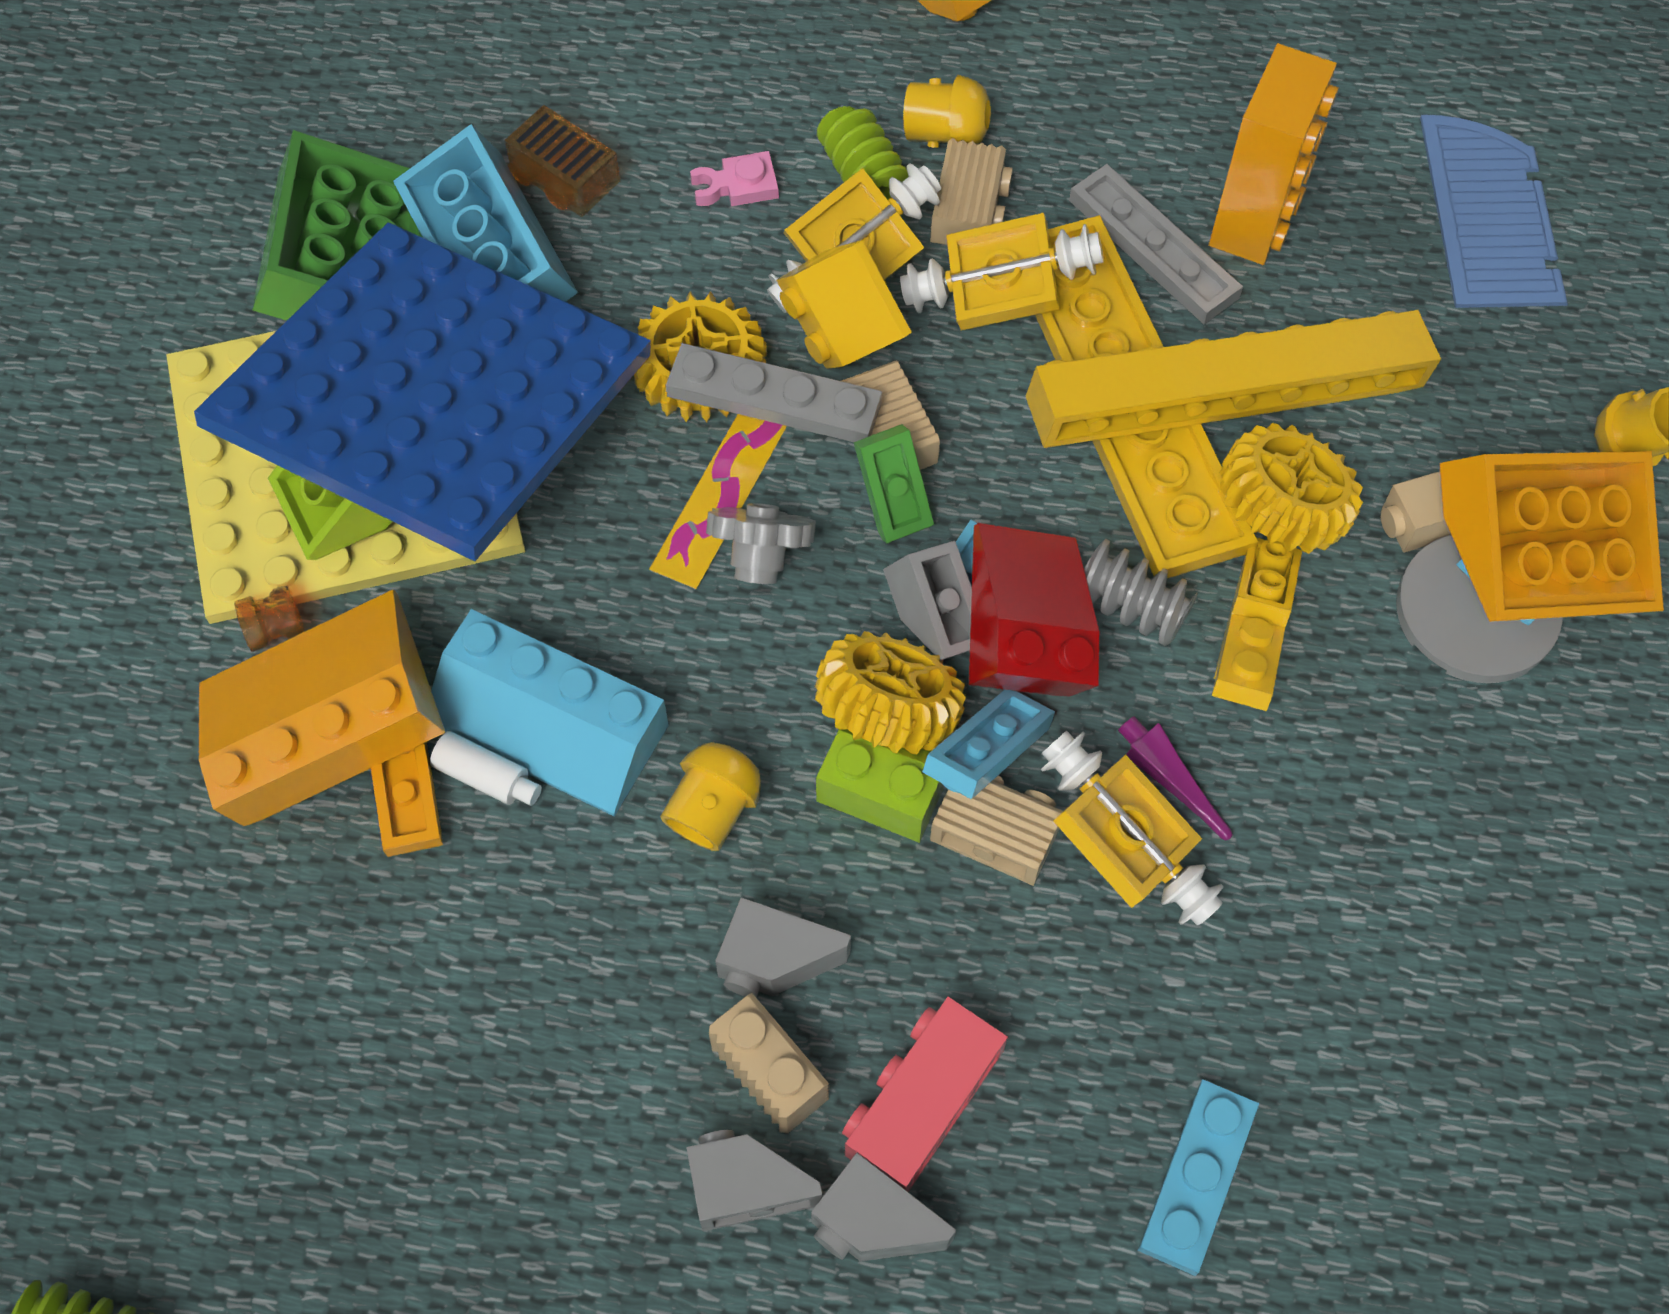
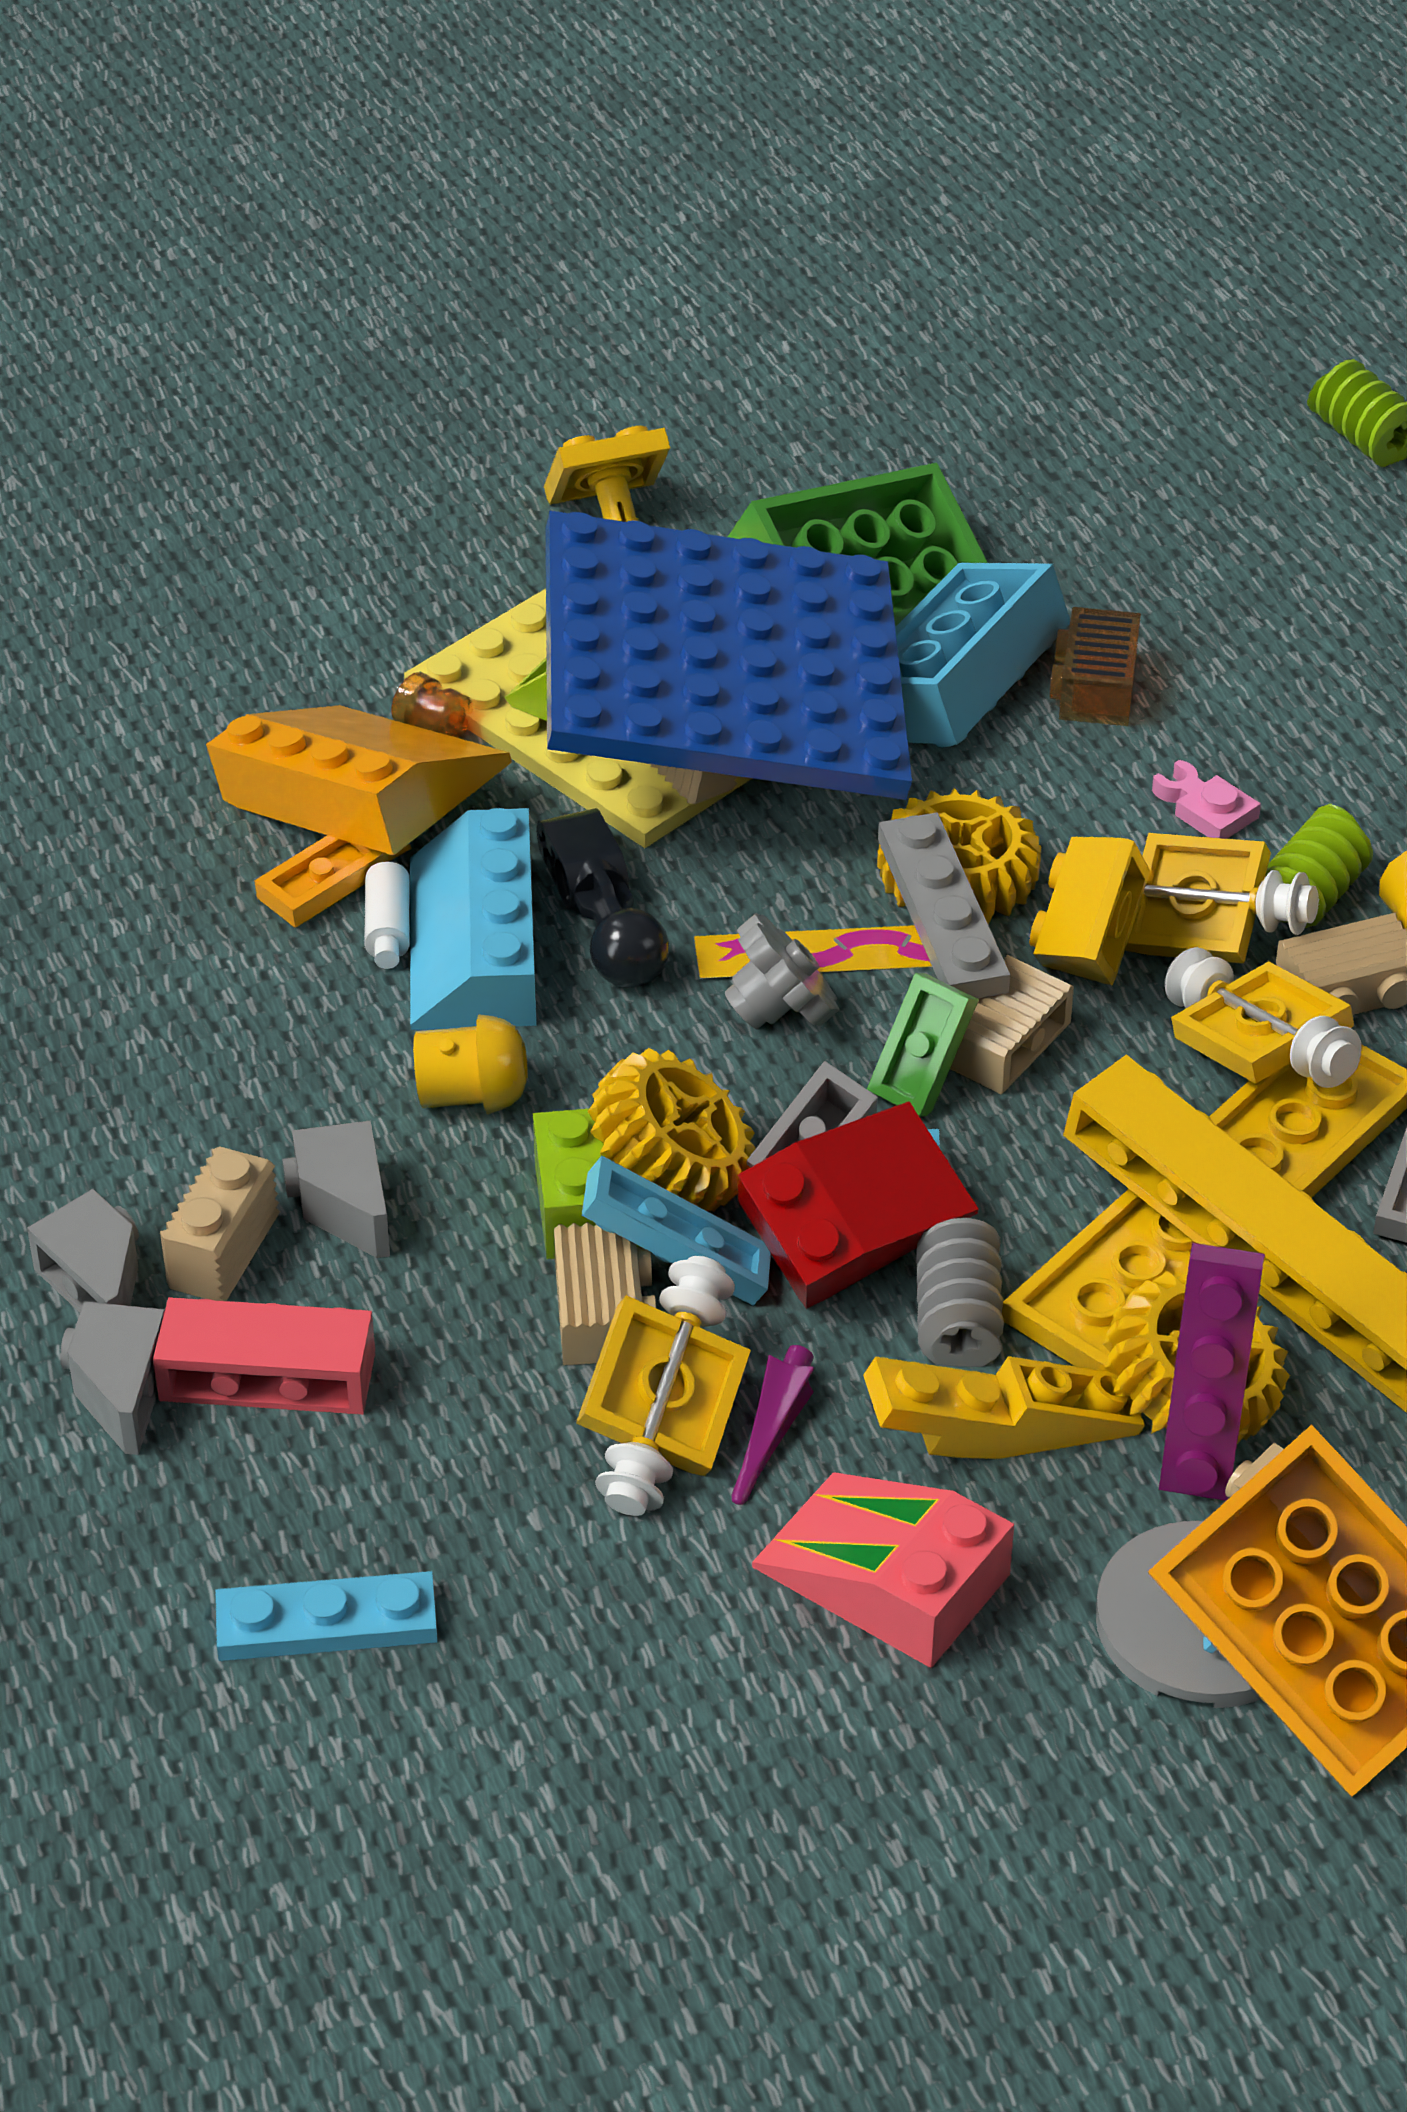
camera: 60 degrees right, 20 degrees down
none -> black beam [536,808,669,988]
none -> yellow plate [544,426,670,522]
none -> coral slope [752,1472,1014,1668]
none -> magenta plate [1159,1243,1265,1501]

